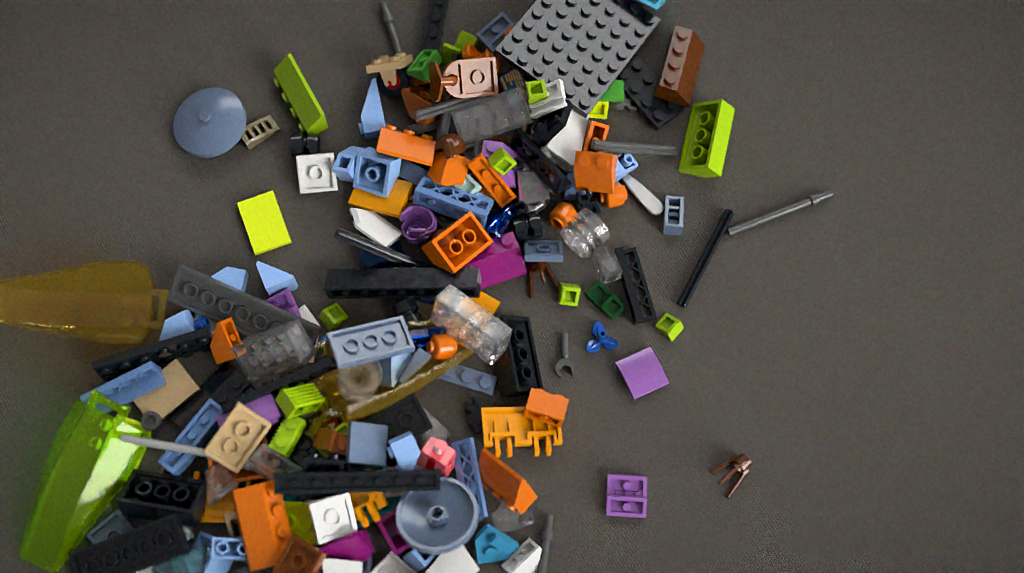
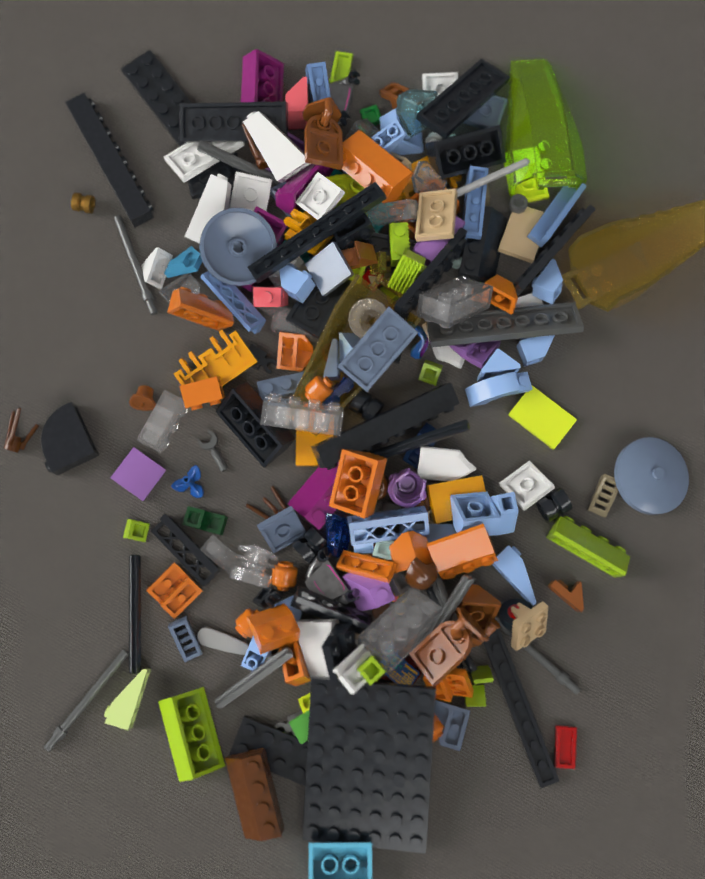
camera: 155 degrees right, 5 degrees up
blue plate [194,316,211,330] -> none
bright green slope [406,50,442,82] -> none
lime slope [488,147,517,176] -> none
lime slope [558,282,581,306] -> none
medium lavender slope [606,474,647,518] -> none
none -> black brick [41,402,99,476]
none -> yellowish green slope [104,668,151,730]
none -> dark orange piece [129,385,156,411]
none -> clear brick [137,390,188,454]
none -> orange slope [146,562,203,619]
none -> orange slope [276,331,314,372]
none -> light blue arch [465,372,533,407]
none -> dark orange slope [547,580,584,612]

